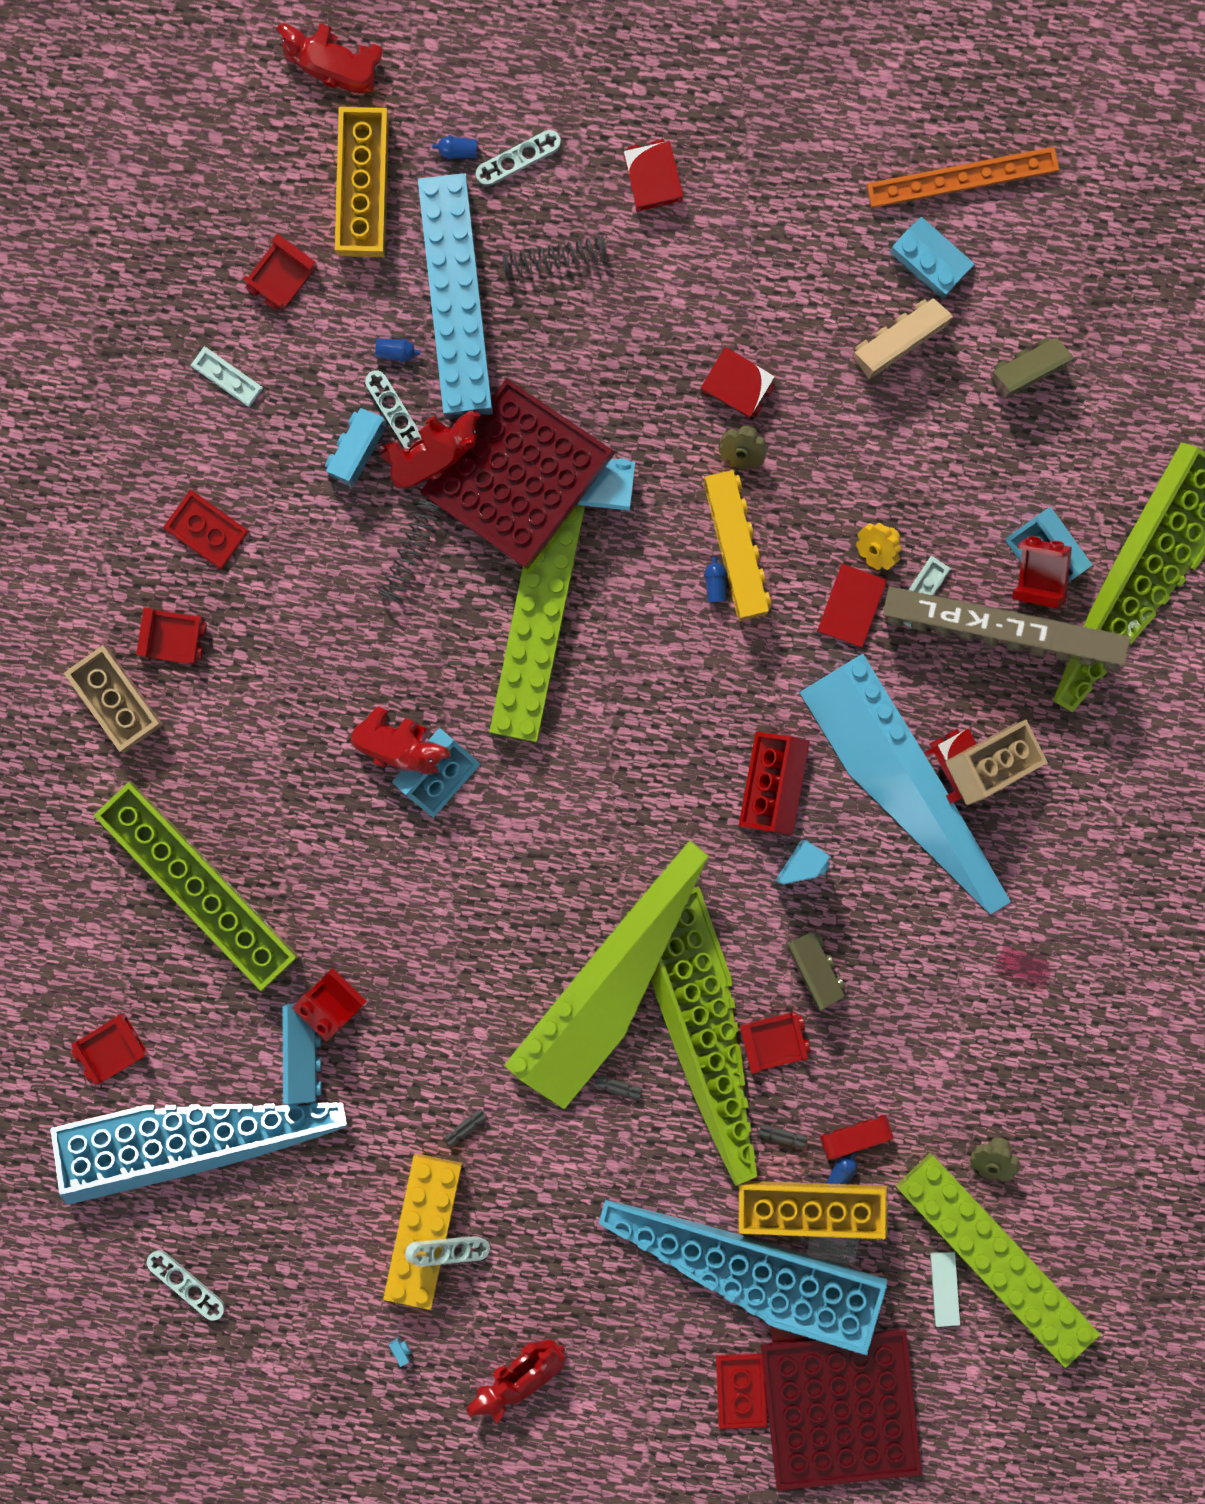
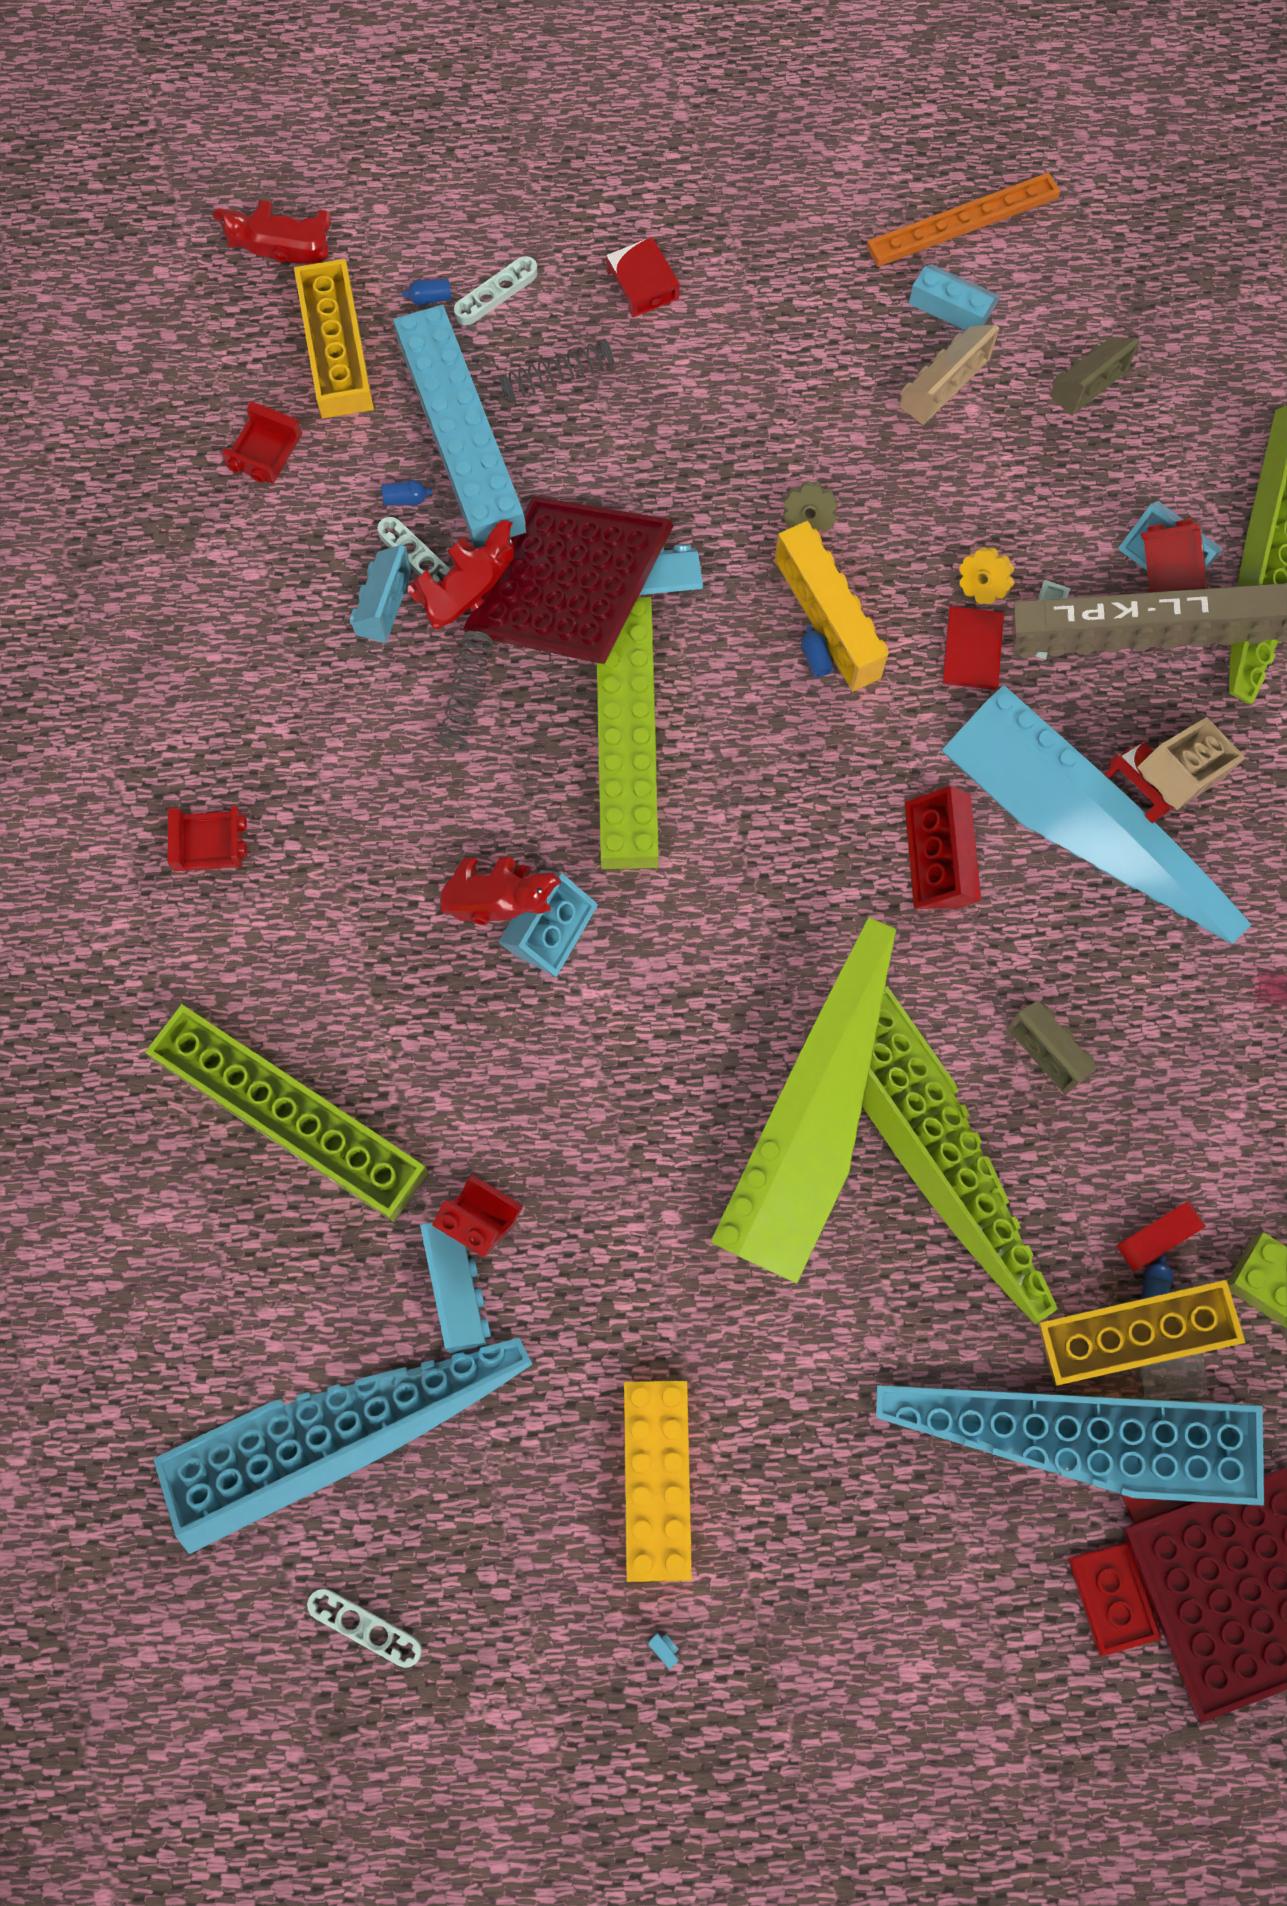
camera: 15 degrees left, 15 degrees down
tan brick [64,645,163,753] -> none
red panel [71,1013,149,1086] -> none
red tile [163,489,250,570] -> none
light aqua tile [190,346,263,408] -> none
light aqua beam [405,1236,490,1266] -> none
dark grey axle [444,1109,487,1147] -> none
red animal [466,1339,566,1423] -> none
dark grey axle [594,1075,642,1100] -> none
red panel [700,347,776,420] -> none
red panel [739,1012,811,1073] -> none
dark grey axle [759,1124,806,1149] -> none
medium azure slope [775,840,831,884] -> none

